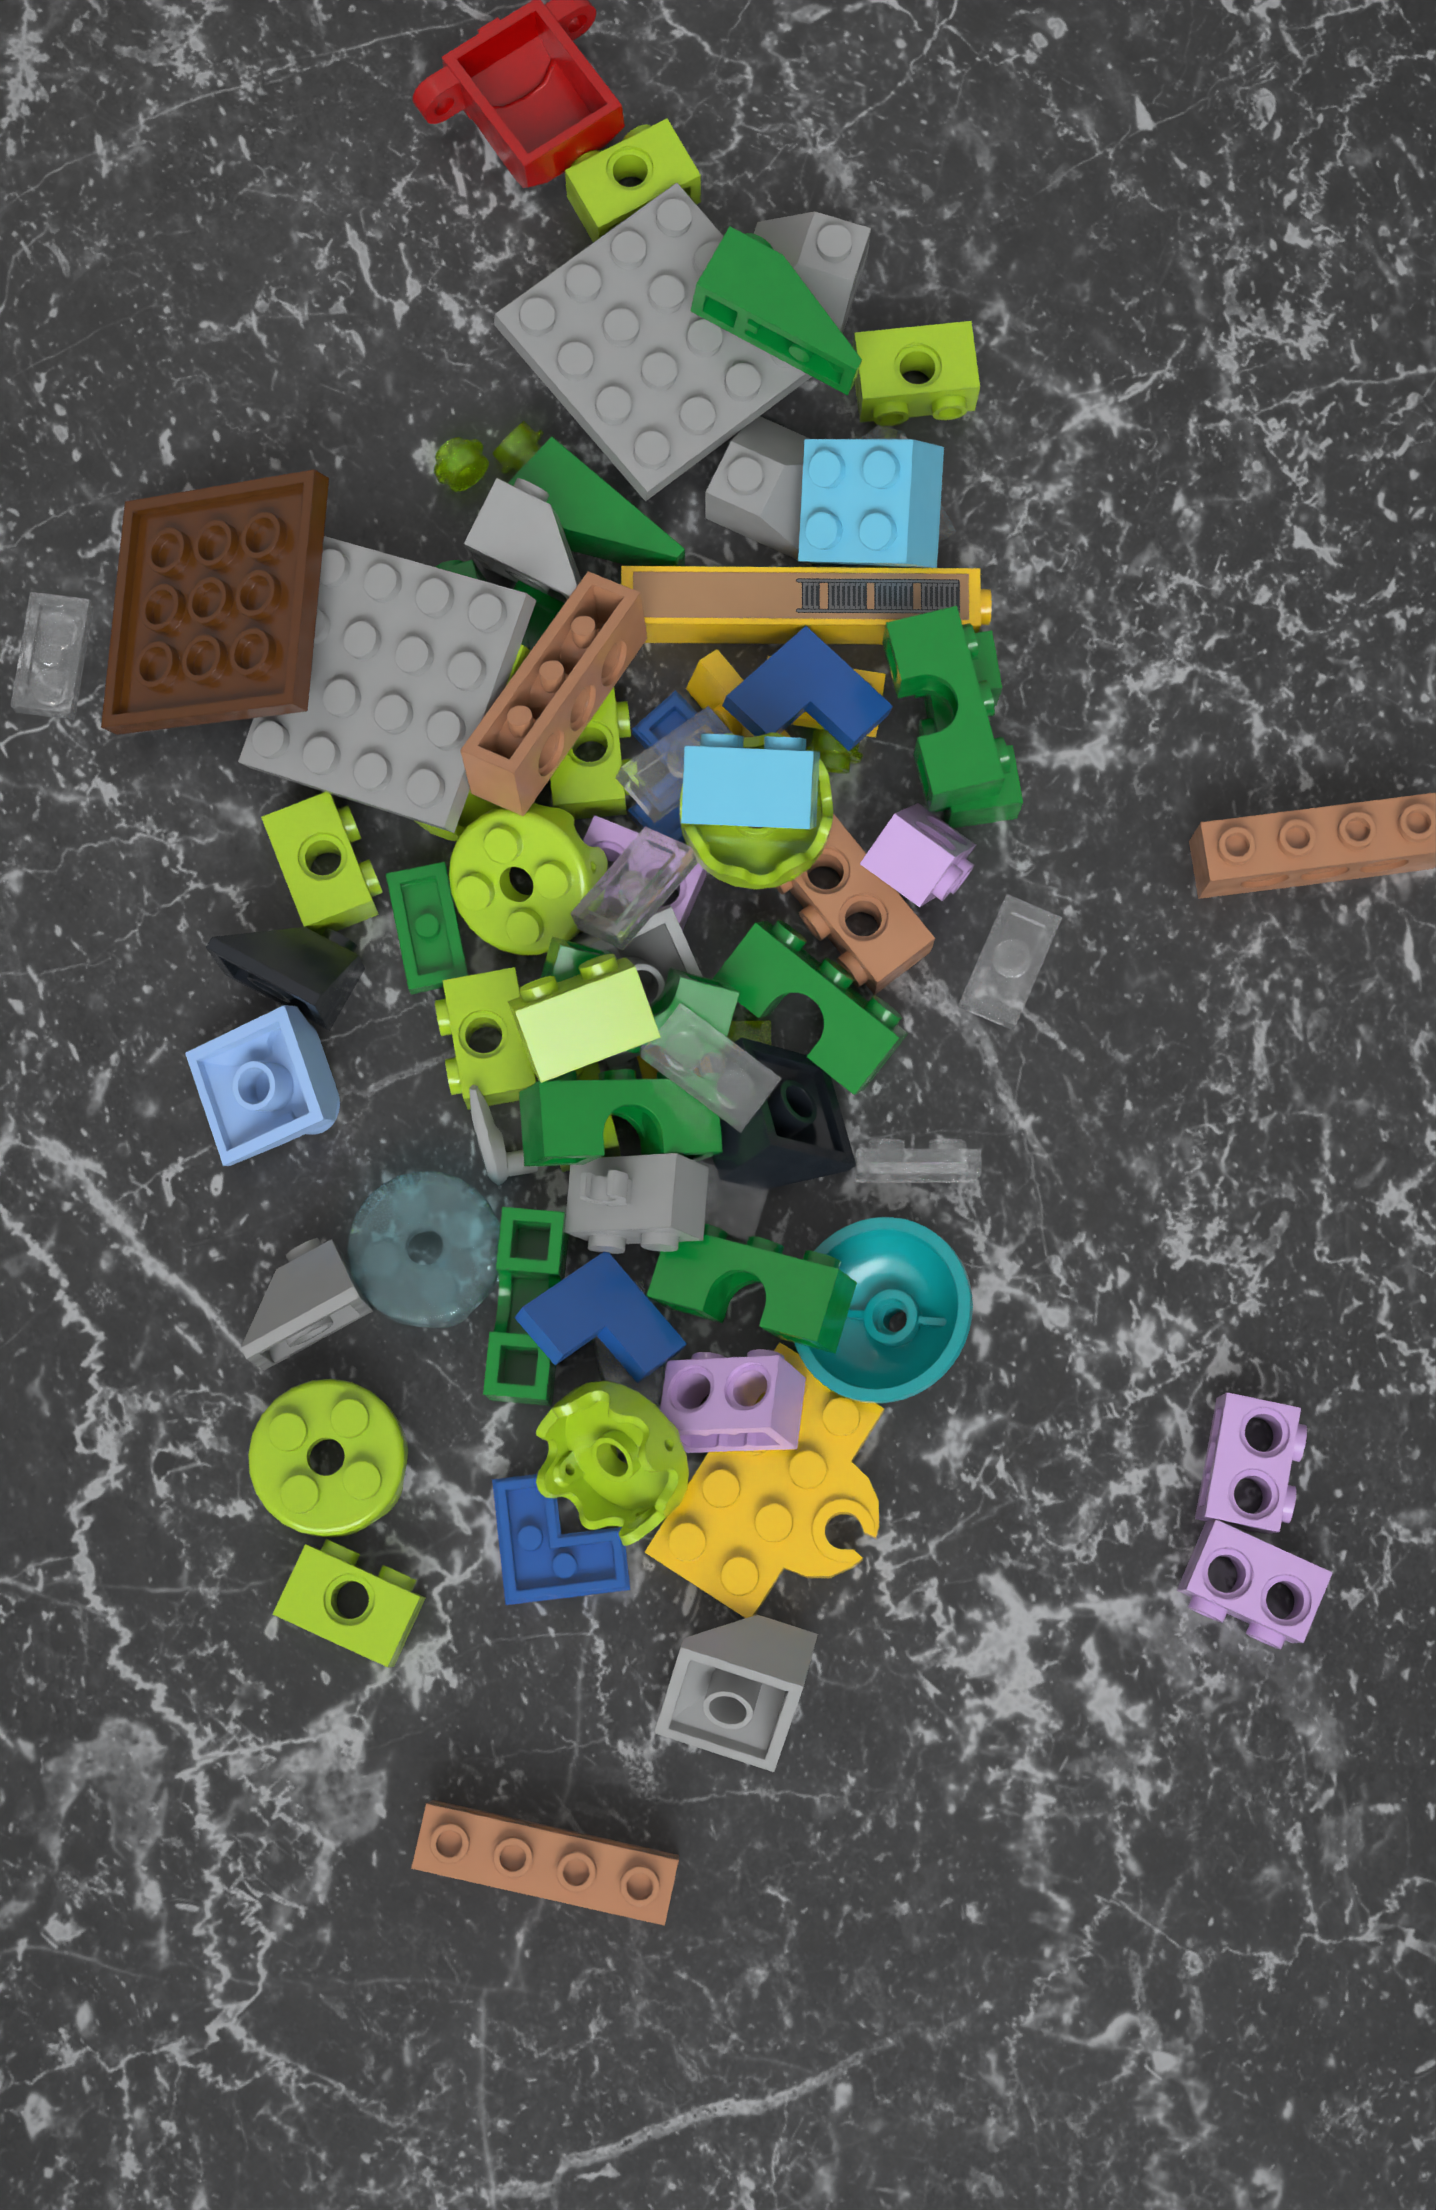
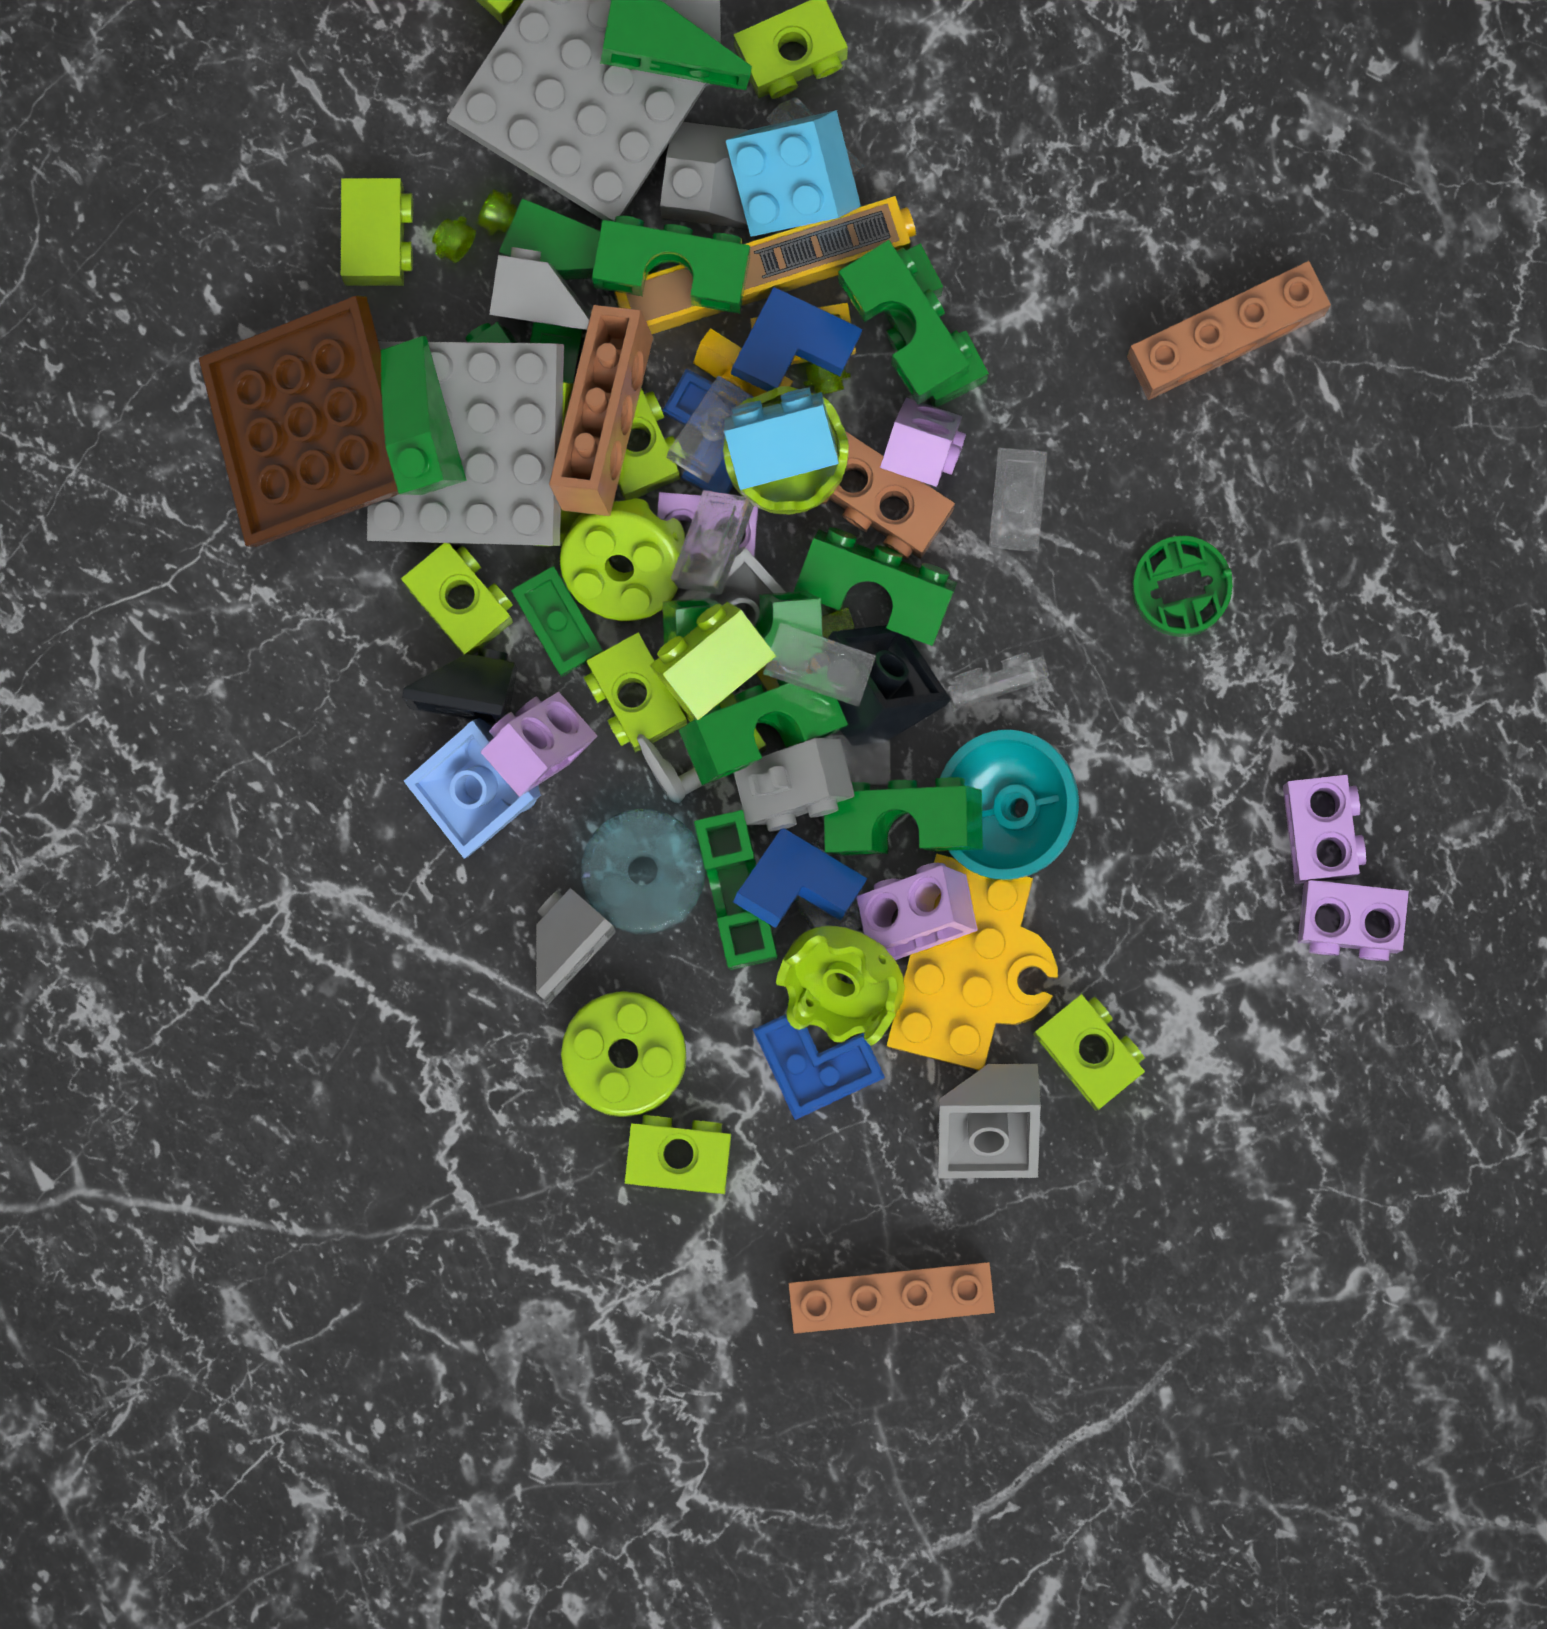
camera: 15 degrees left, 5 degrees up
clear plate [11,592,94,720] -> none
none -> lime brick [341,178,413,286]
none -> green slope [380,336,467,495]
none -> lavender brick [480,692,597,797]
none -> green arch [592,216,751,314]
none -> lime brick [1033,994,1145,1111]
none -> green piece [1132,536,1233,637]

